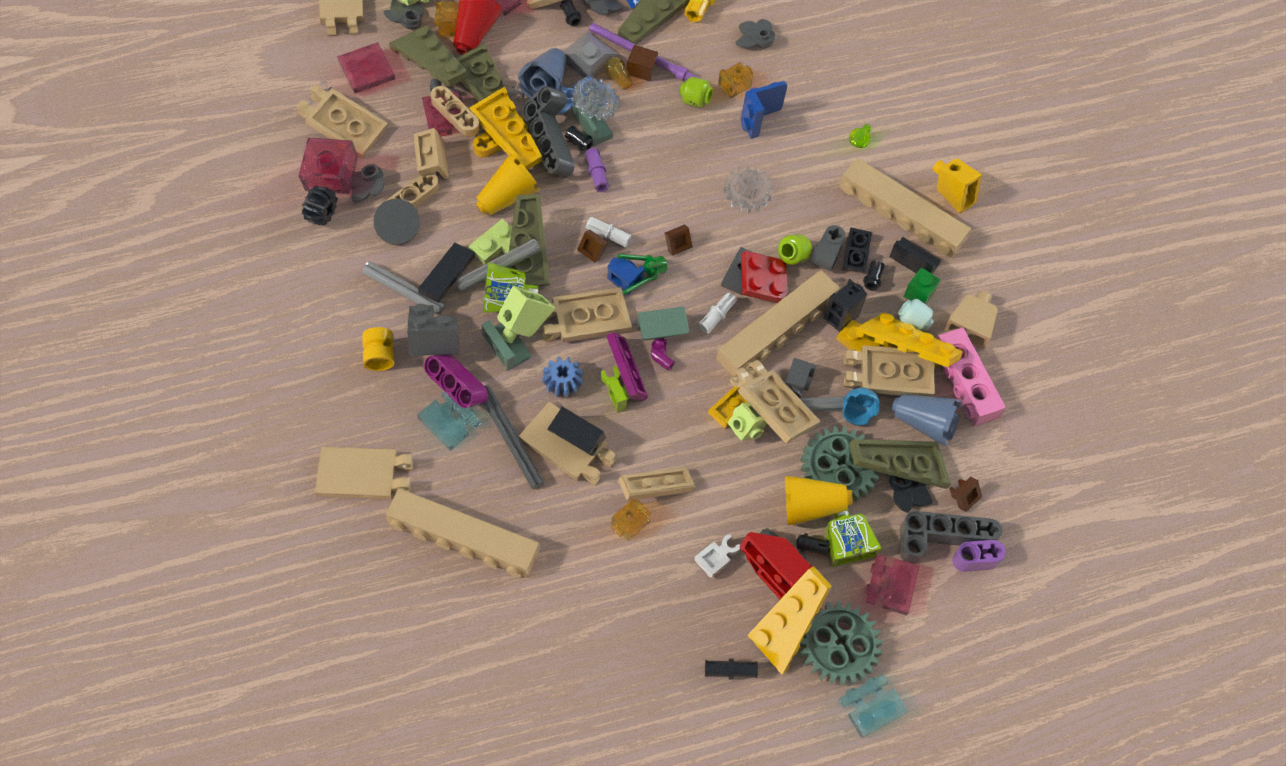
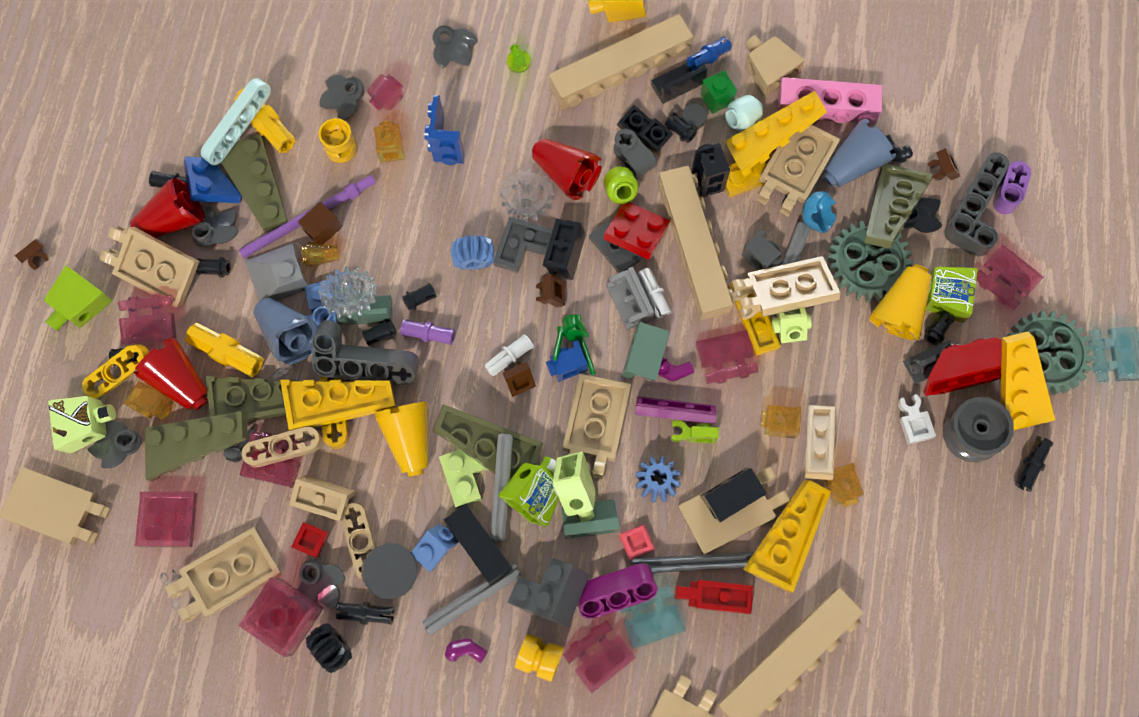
camera: 55 degrees left, 10 degrees up
lime head [679,77,713,108] -> none
none -> yellow piece [184,322,264,378]
none -> red plate [291,522,330,559]
none -> yellow wheel [318,118,357,163]
none -> black pin [336,602,395,625]
none -> clear pink head [367,74,404,111]
none -> black pin [402,283,437,310]
none -> medium blue bracket [411,524,459,572]
none -> dark grey plate [432,25,478,68]
none -> magenta arm [445,638,488,663]
none -> medium blue gear [451,235,495,271]
none -> dark grey plate [493,217,553,273]
none -> red cone [532,138,602,201]
none -> black hinge [542,218,586,280]
none -> clear pink plate [562,620,636,694]
none -> light grey hinge [606,267,654,331]
none -> coral tile [619,524,655,561]
none -> red hinge [674,580,753,615]
none -> dark grey tile [682,103,707,130]
none -> blue pin [687,36,732,71]
none -> clear pink plate [695,330,759,384]
none -> yellow wing [743,480,831,593]
none -> clear yellow brick [760,405,802,439]
none -> black arm [886,135,913,163]
none -> dark grey wheel [943,397,1014,463]

